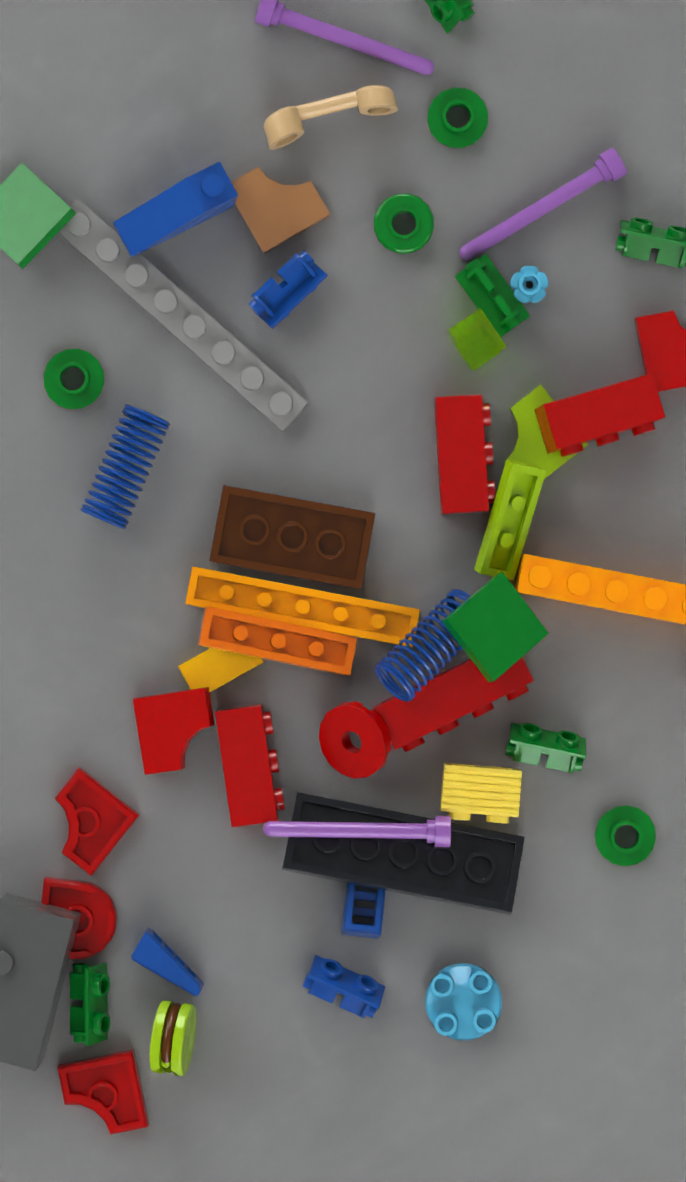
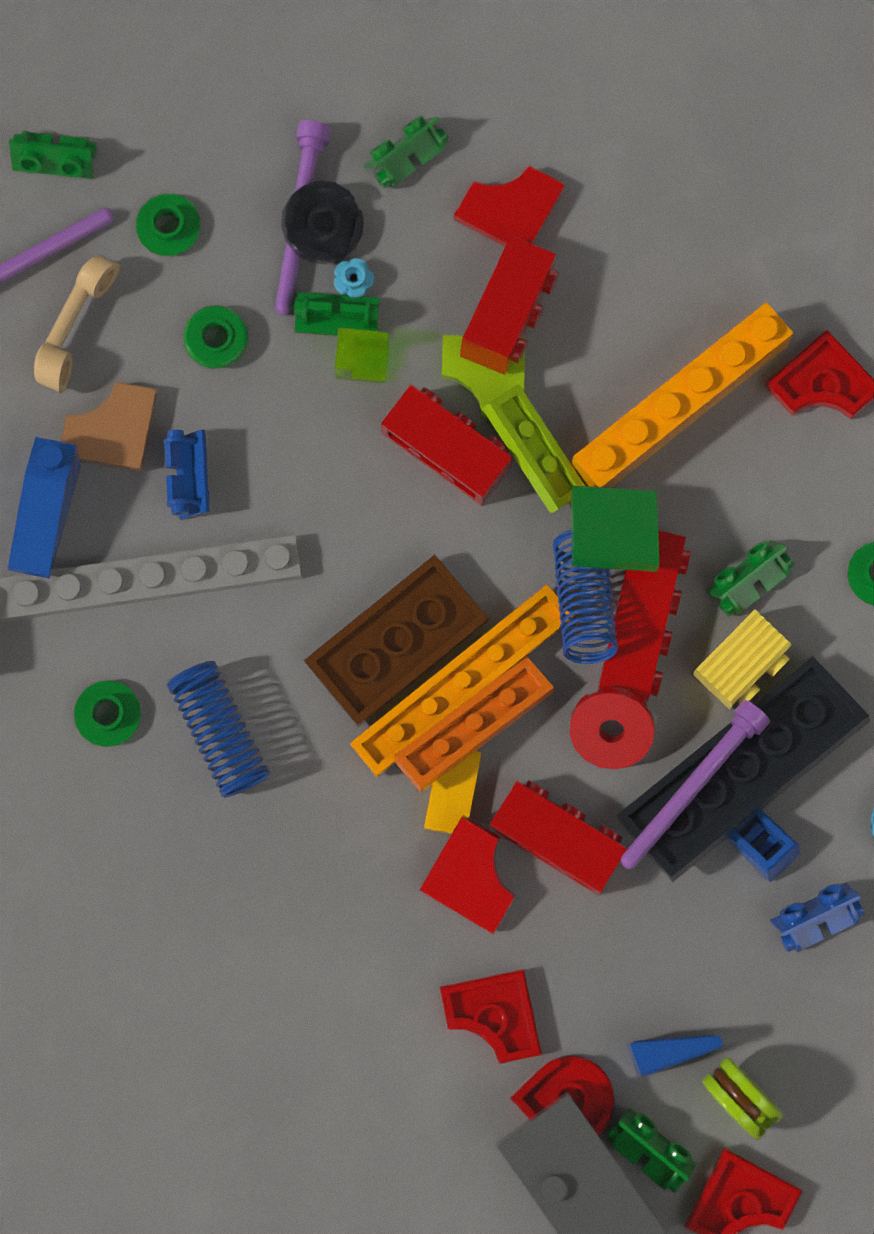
camera: 50 degrees left, 10 degrees down
none -> black tile [281,180,364,264]

